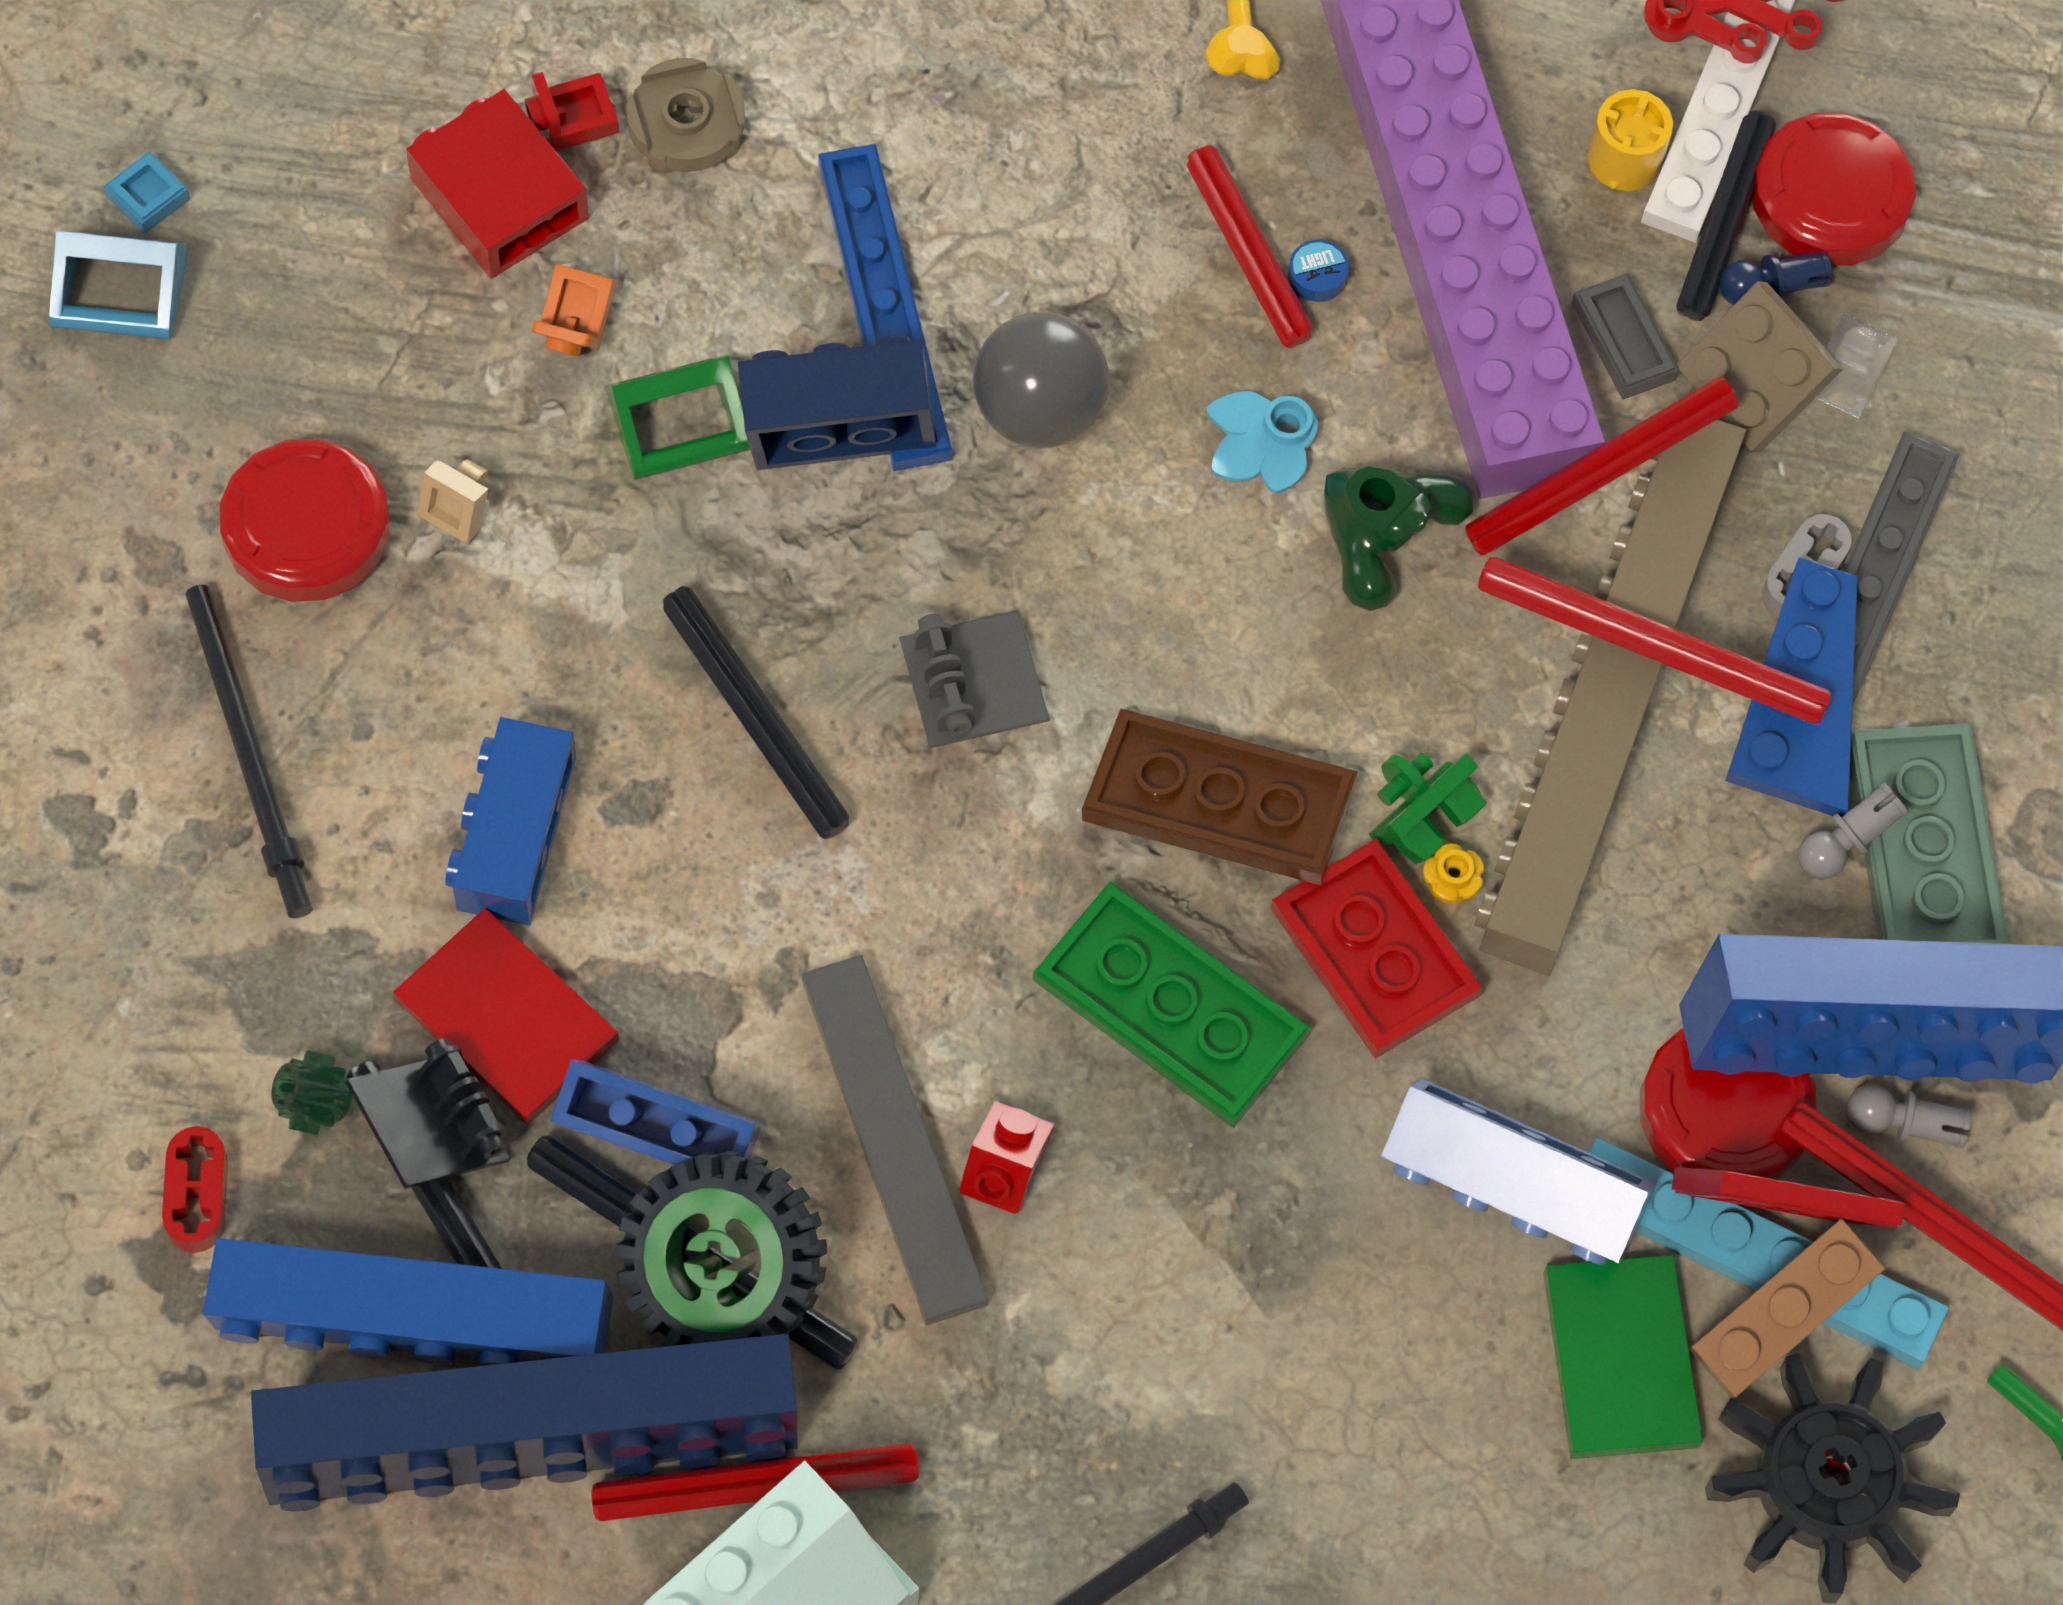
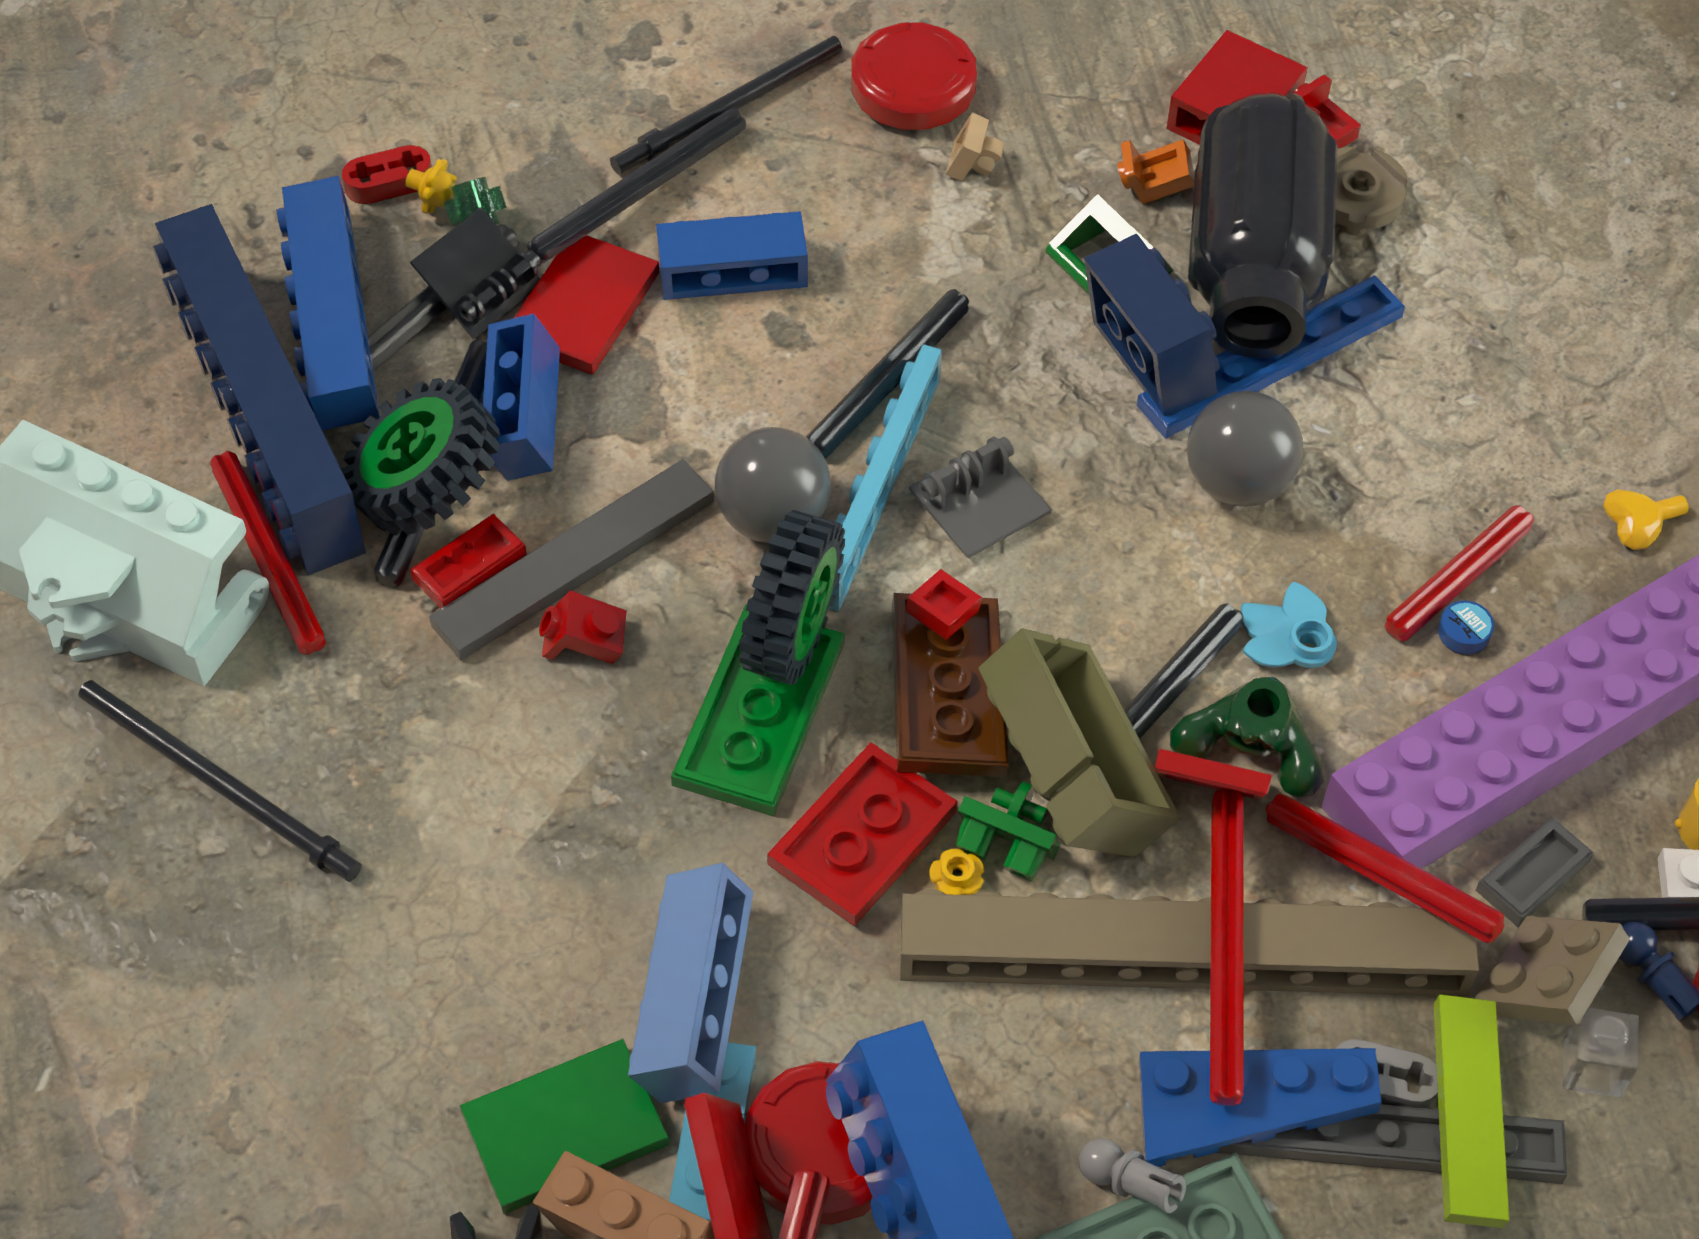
camera: 75 degrees right, 10 degrees down
none -> yellow plant [406,159,457,214]
none -> red plate [410,513,527,609]
none -> black axle [527,108,746,264]
none -> dark grey piece [715,427,831,543]
none -> black wheel [739,509,845,685]
none -> medium azure plate [828,344,942,612]
none -> red plate [905,569,982,640]
none -> olive piece [978,628,1181,857]
none -> black axle [1124,603,1244,739]
none -> red tile [1155,748,1272,800]
none -> black piece [1188,93,1338,358]
none -> lime tile [1433,994,1509,1228]

